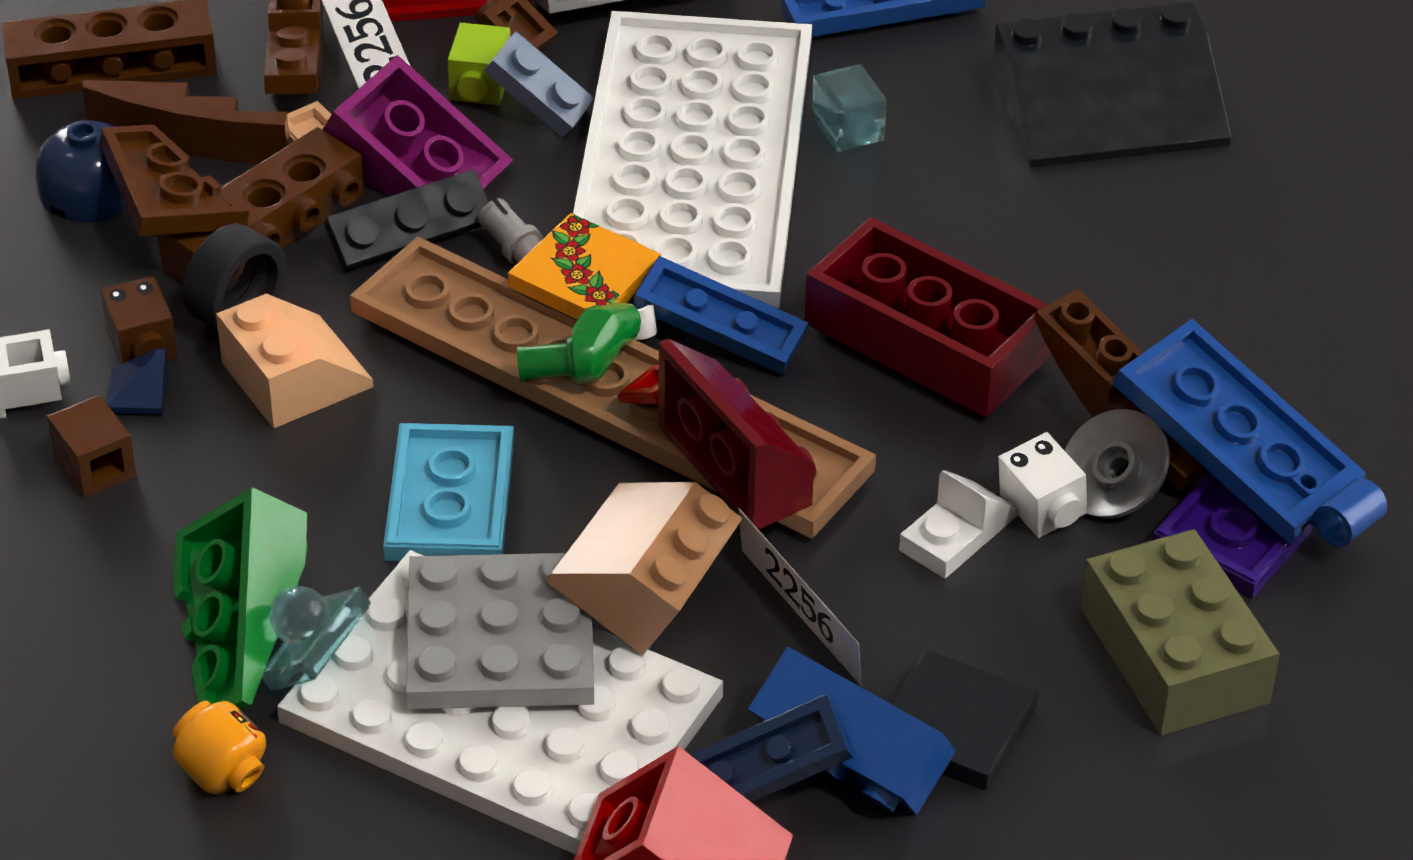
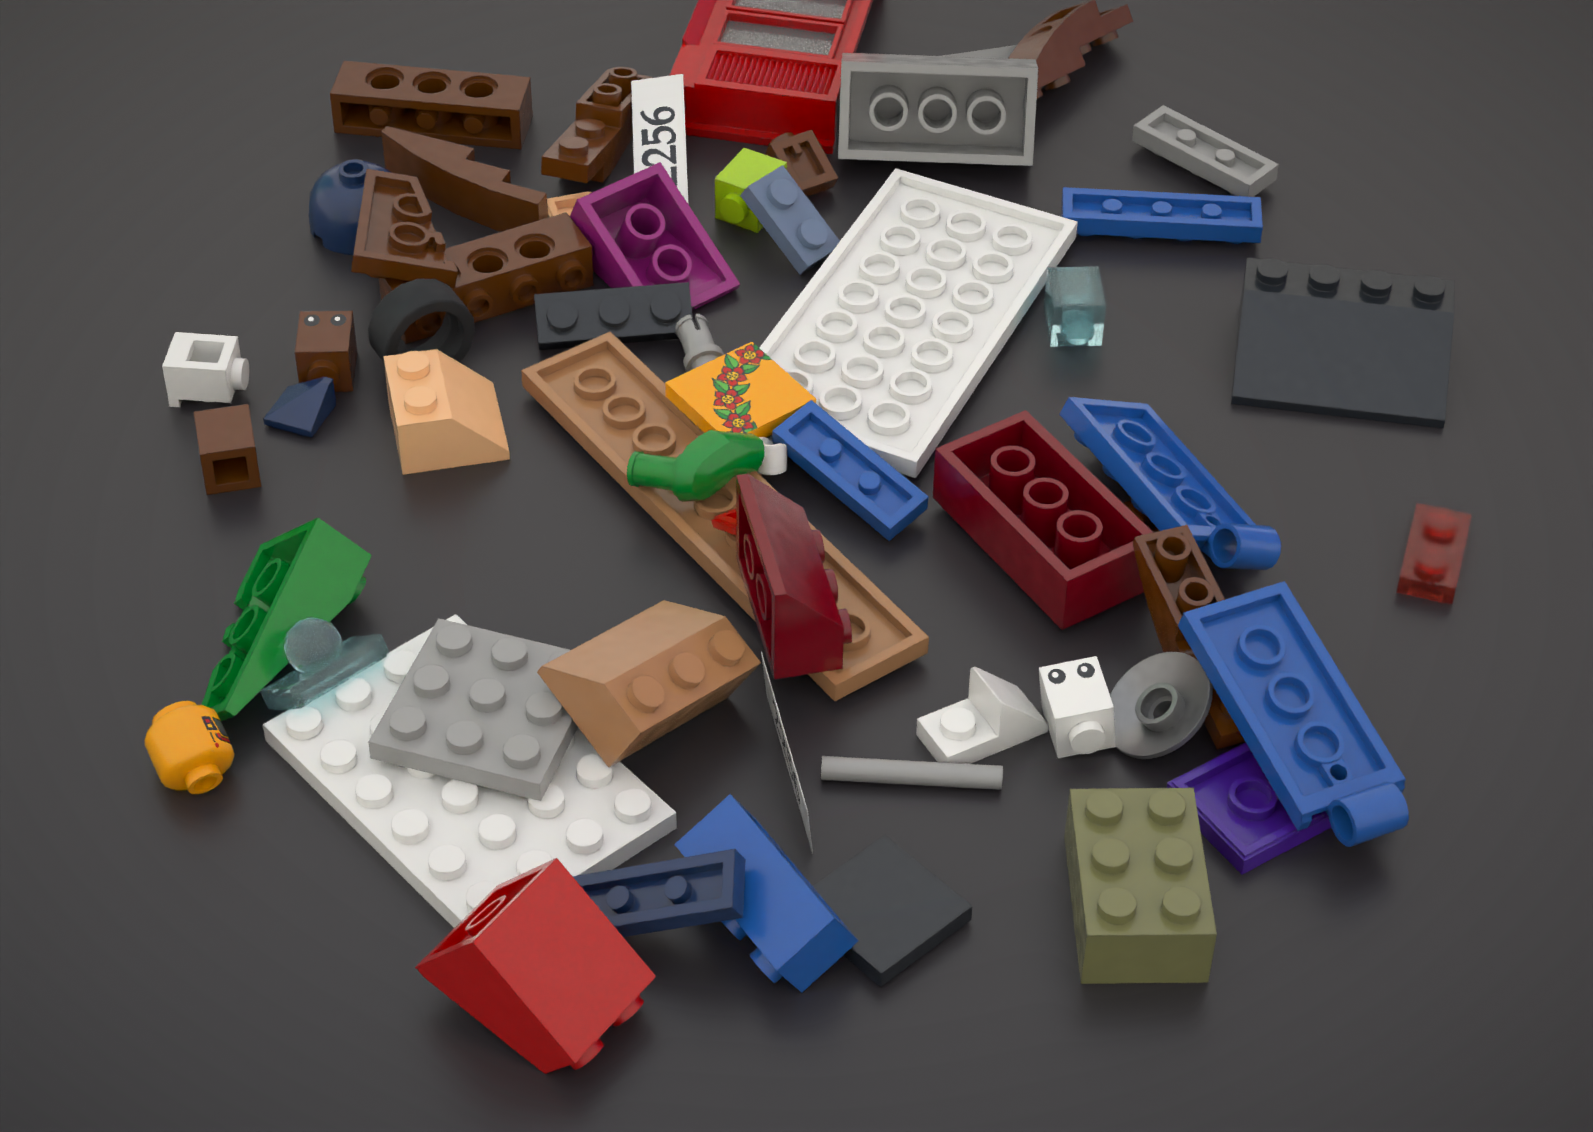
camera: 20 degrees right, 0 degrees up
medium azure tile [383,423,514,561] -> none
none -> light grey bar [821,756,1003,790]
none -> blue hinge [1059,397,1281,570]
none -> clear red plate [1396,503,1472,604]

